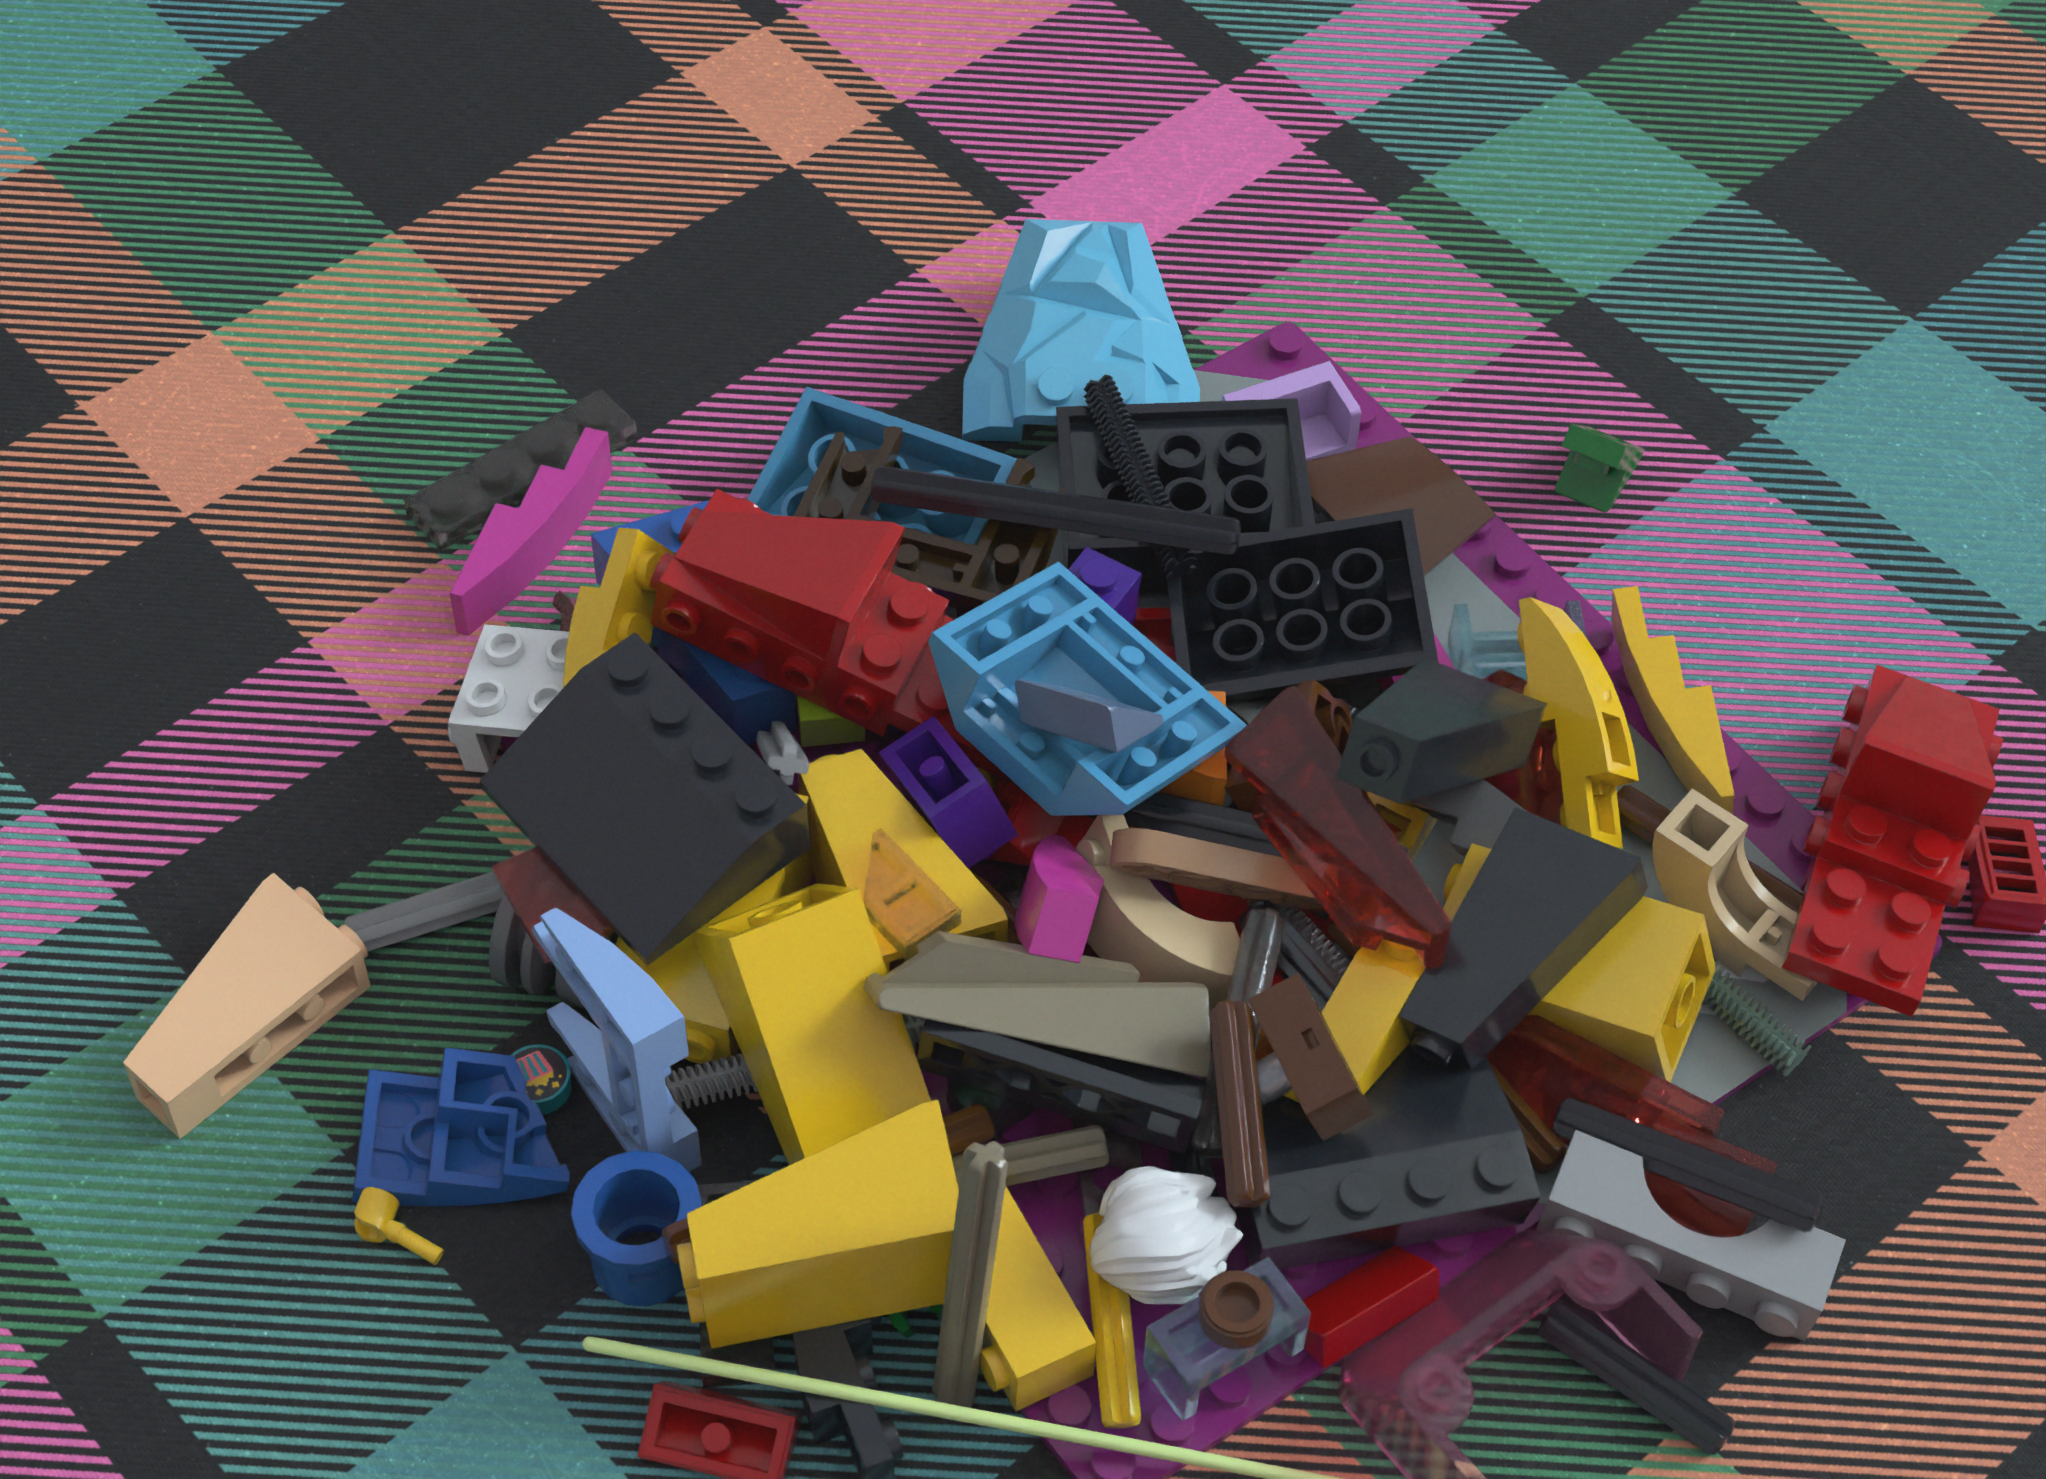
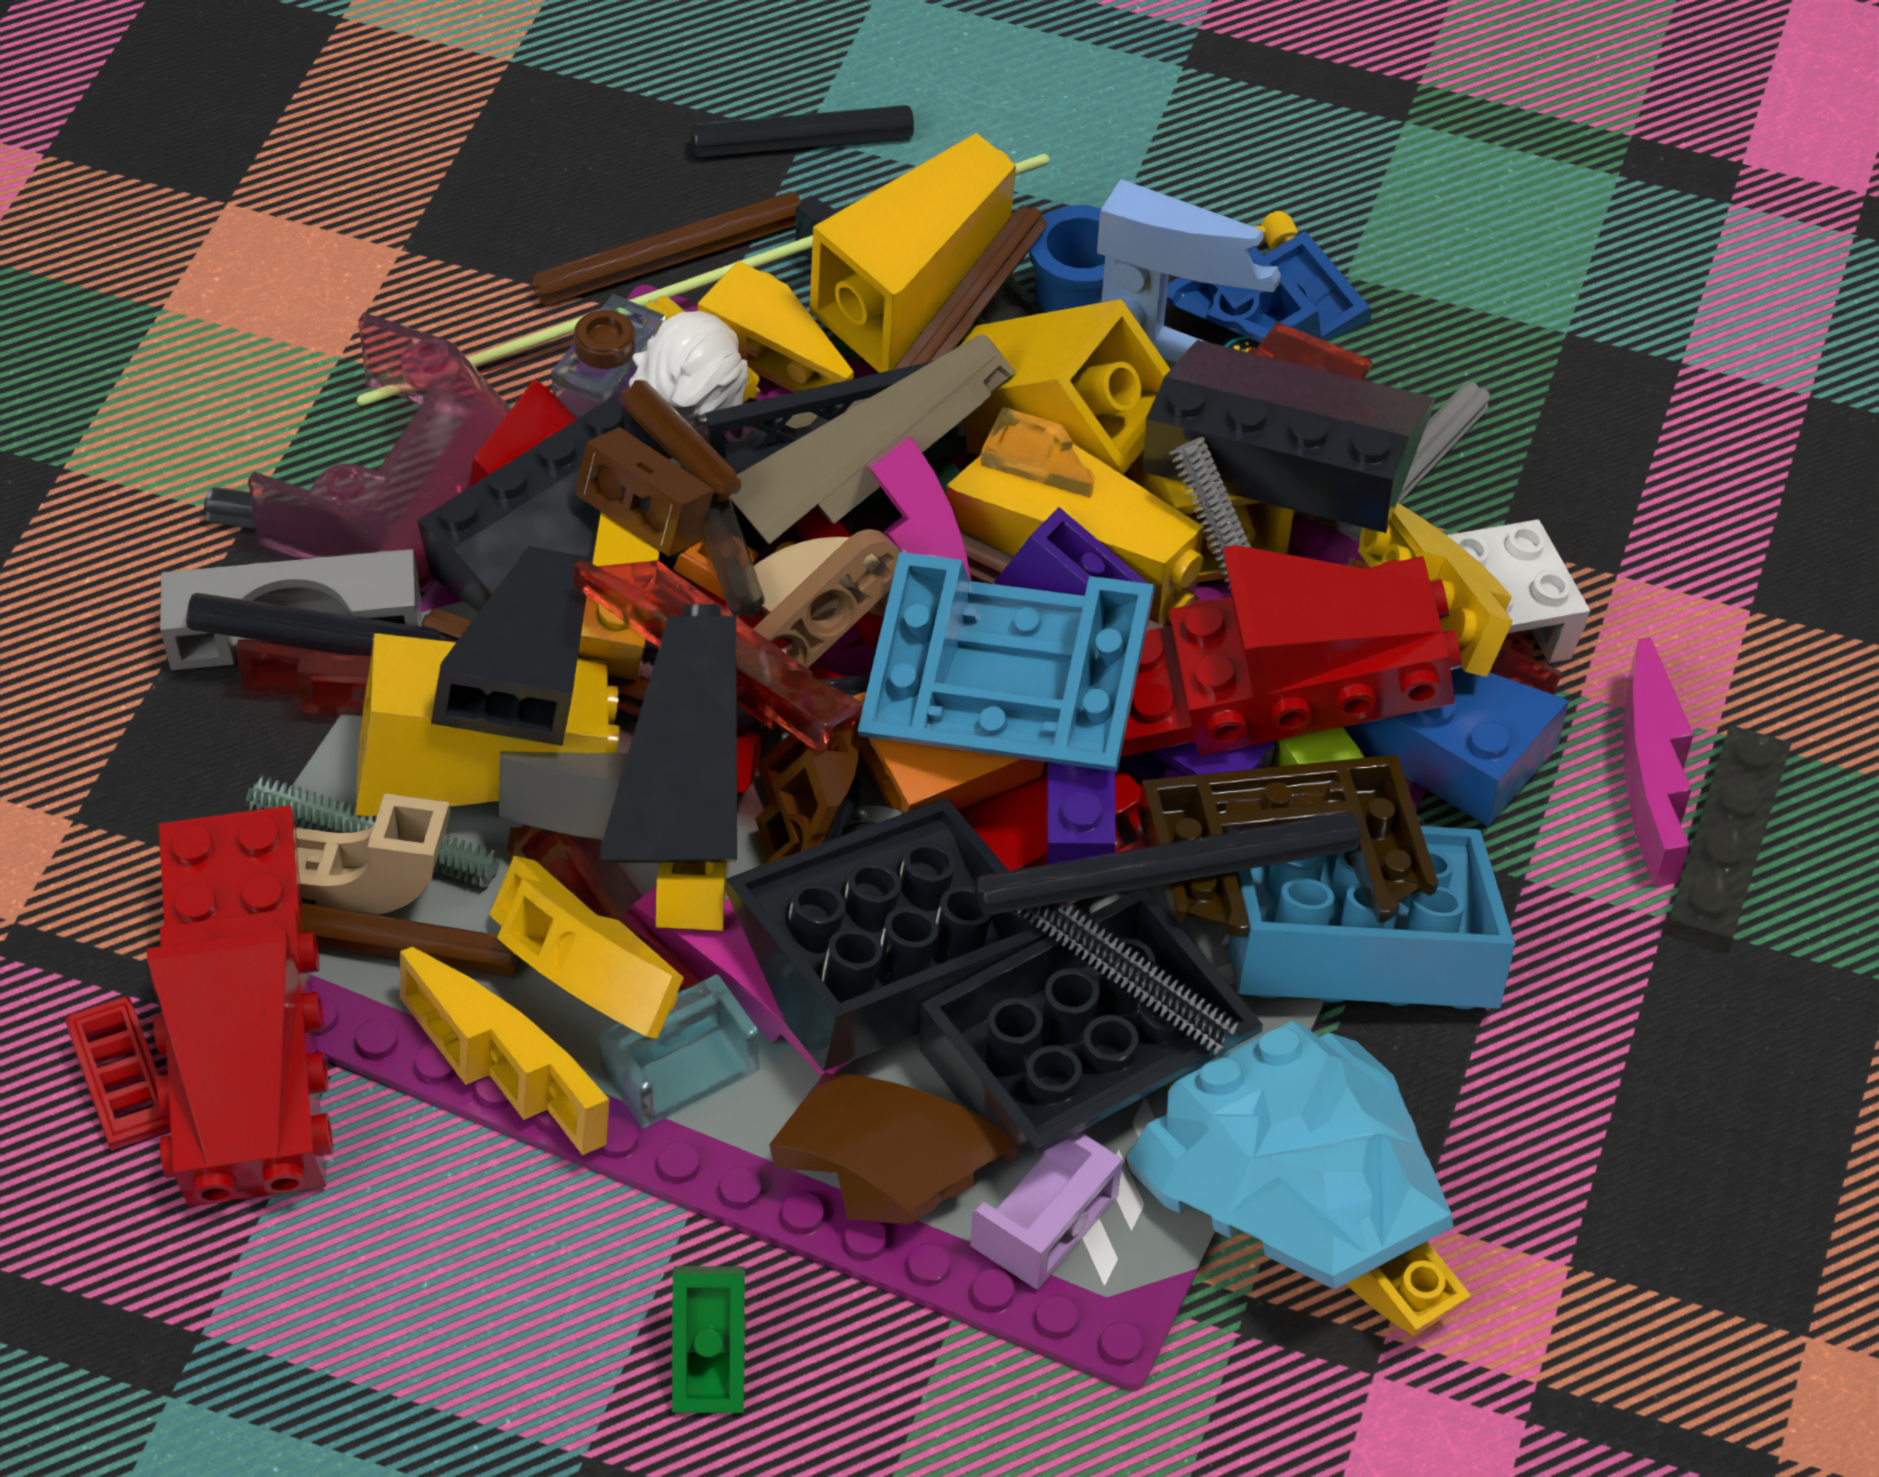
camera: 150 degrees right, 0 degrees up
light nougat slope [123,873,371,1139] -> none
dark tan axle [932,1141,1008,1408] -> none
sand blue slope [1015,679,1163,753] -> none

